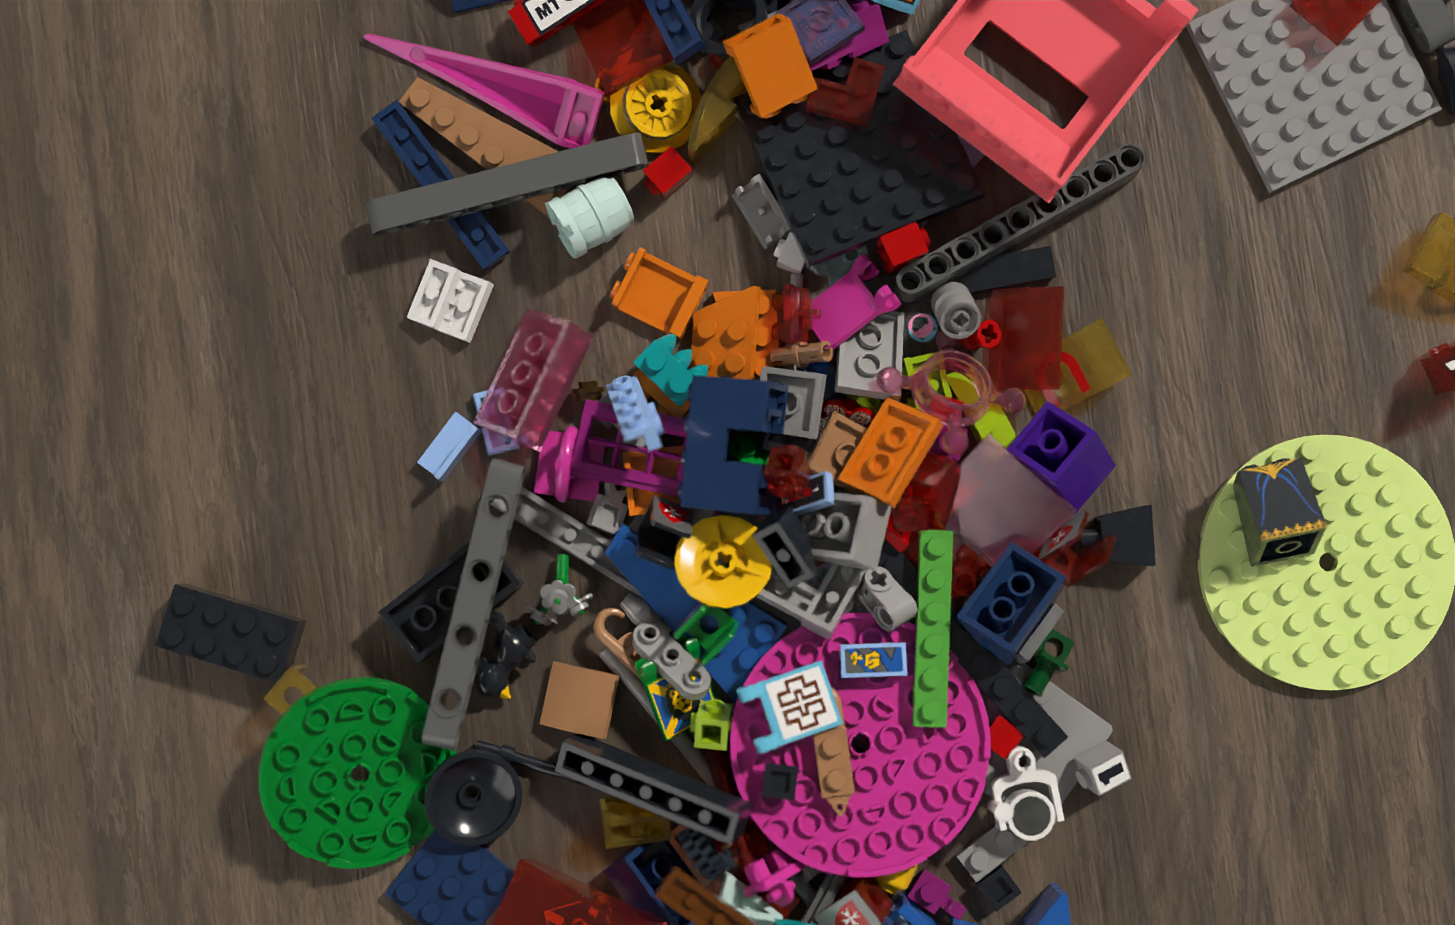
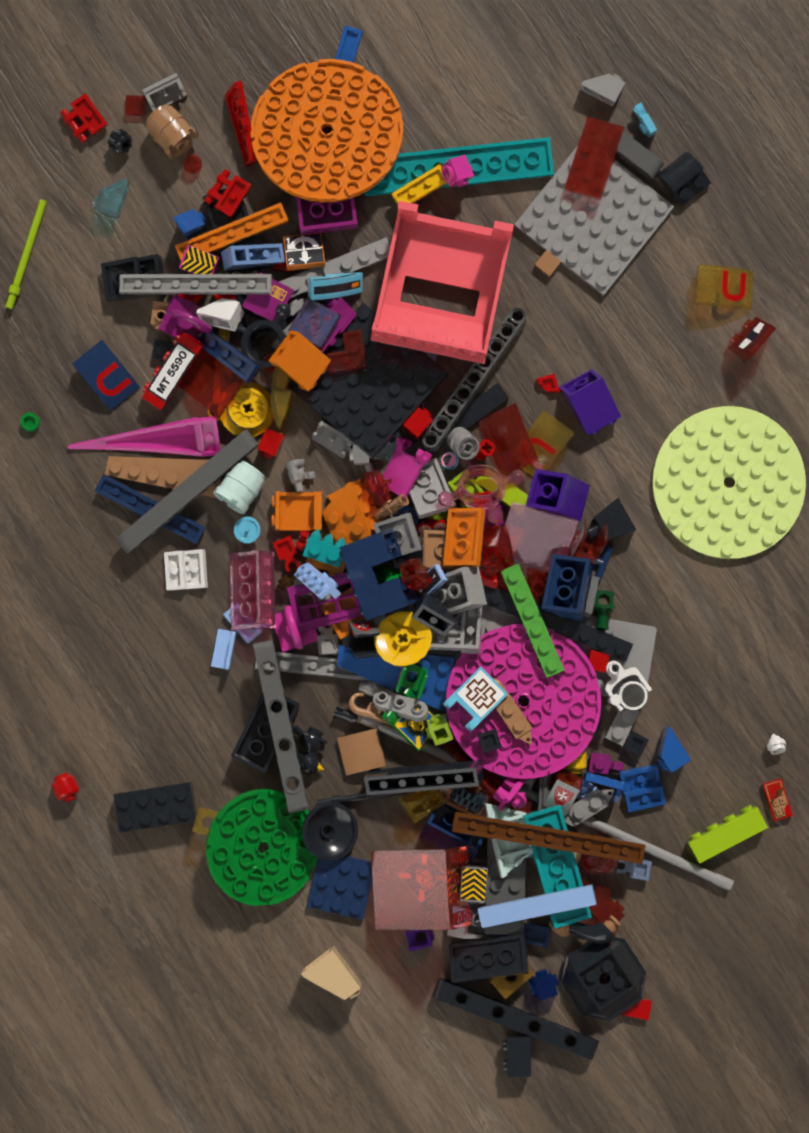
camera: 25 degrees left, 0 degrees up
light grey plant [525,554,593,626] -> none
tile [839,642,907,678] -> none
light grey piece [856,567,918,632] -> none
brick [1074,741,1132,796] -> none
black slope [1233,458,1327,567] -> none
none -> red head [51,772,80,803]
none -> medium azure piece [234,517,261,543]
none -> red plate [273,536,300,572]
none -> light grey piece [285,459,315,492]
none -> red plate [295,530,310,551]
none -> black pin [333,706,359,725]
none -> medium nougat tile [534,250,561,277]
none -> red tile [536,373,560,393]
none -> dark purple slope [559,369,621,435]
none -> dark blue piece [585,545,614,583]

